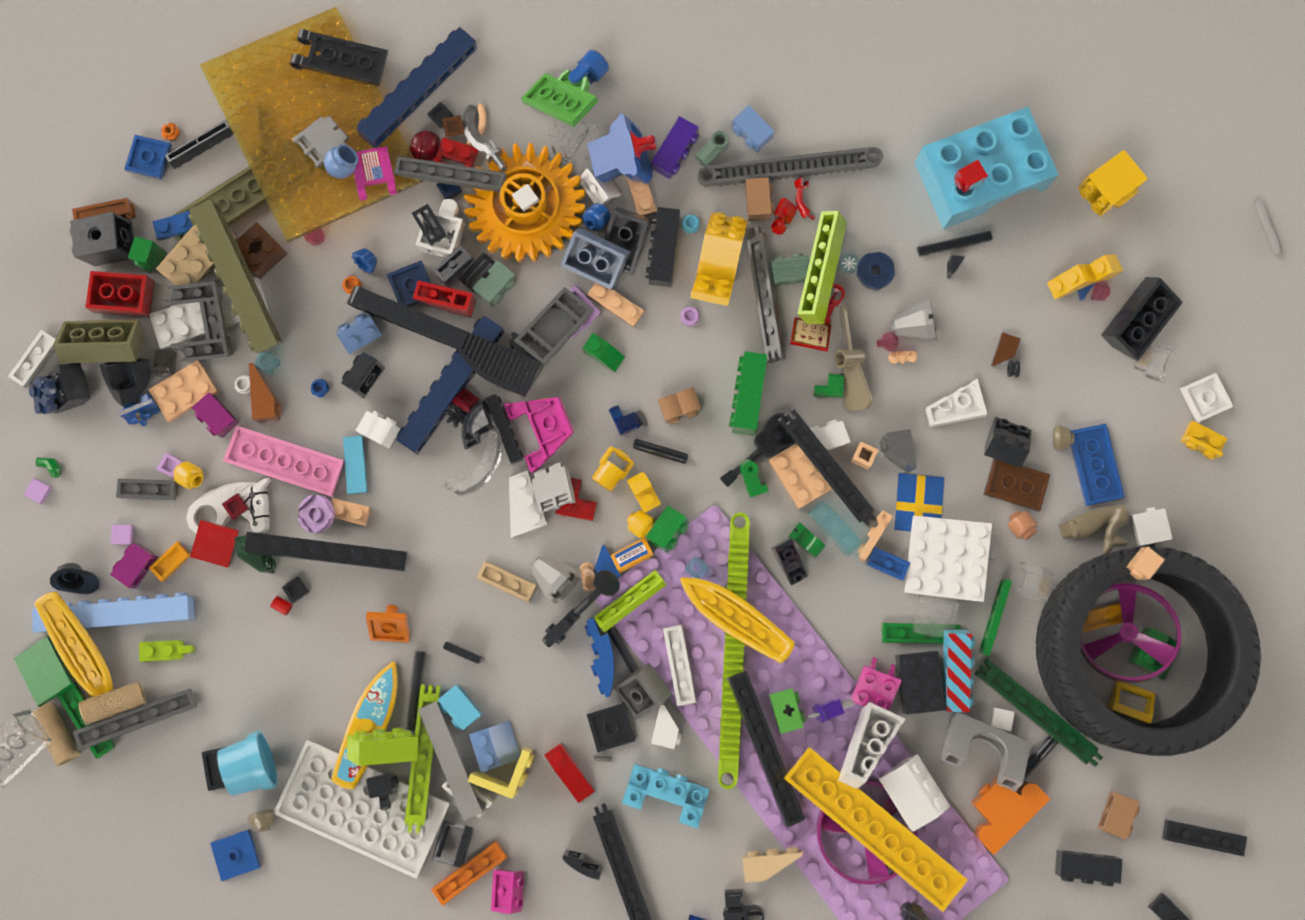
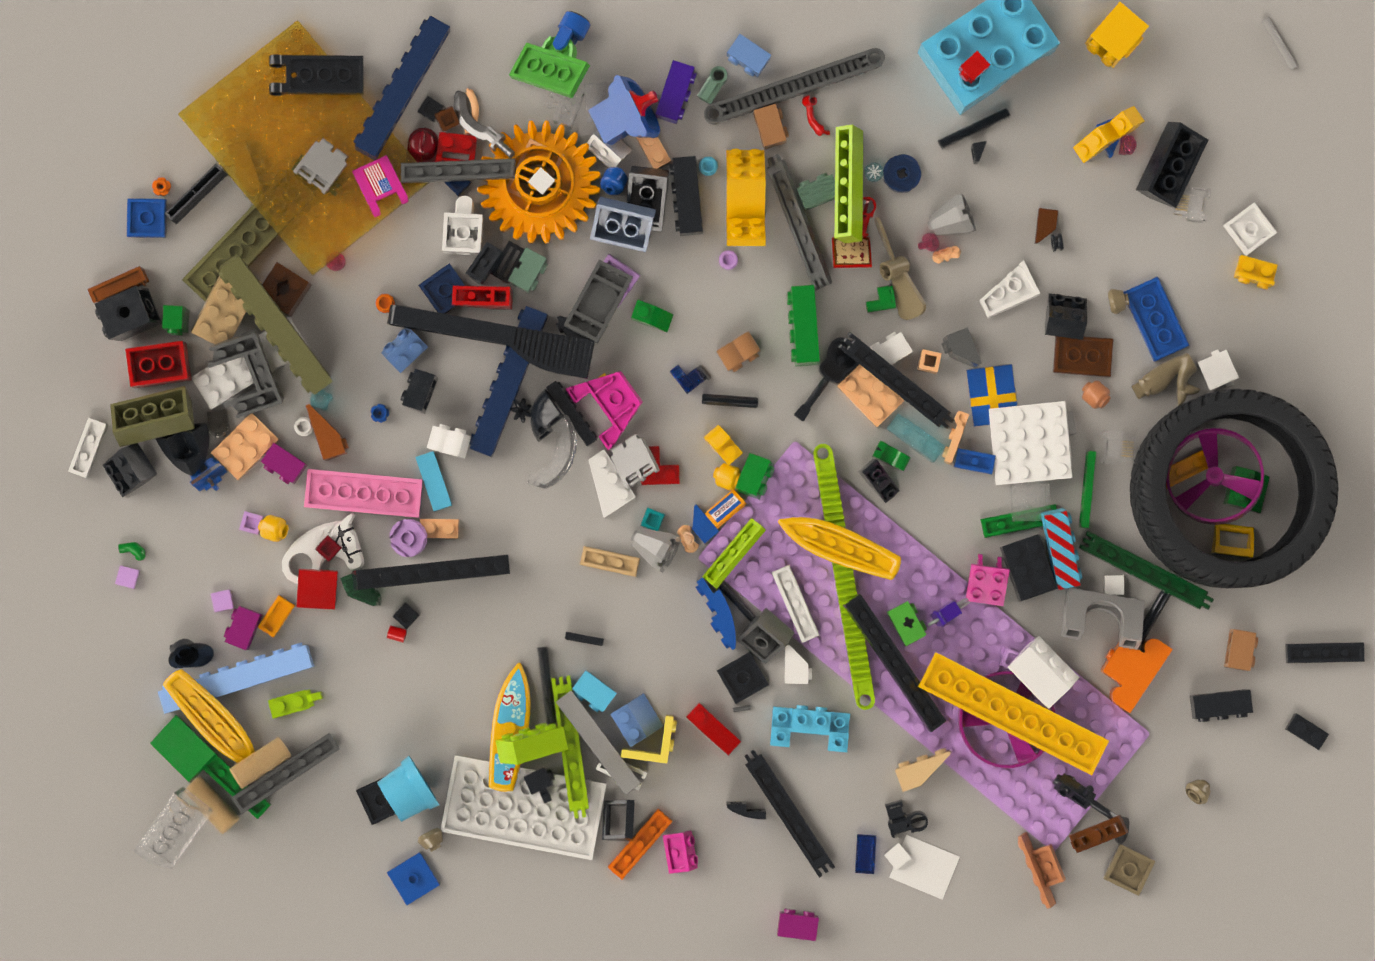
camera: 20 degrees left, 5 degrees up
dark blue plate [29,376,58,414] -> none
dark grey plate [116,479,177,501] -> none
blue plate [152,211,193,241] -> none
medium blue piece [324,144,358,179] -> none
blue piece [351,248,377,274] -> none
orange tile [366,604,410,643] -> none
black tile [412,204,447,246] -> none
dark red tile [452,388,479,413] -> none
black piece [542,570,620,647] -> none
light nougat plate [587,283,644,327] -> none
yellow piece [591,446,634,492] -> none
clear light blue brick [685,557,708,579] -> none
green leg [740,459,769,498] -> none
red plate [771,198,798,235] -> none
white wedge [838,702,905,789] -> none
light nougat brick [1127,547,1164,580] -> none
none -> teal tile [640,508,665,531]

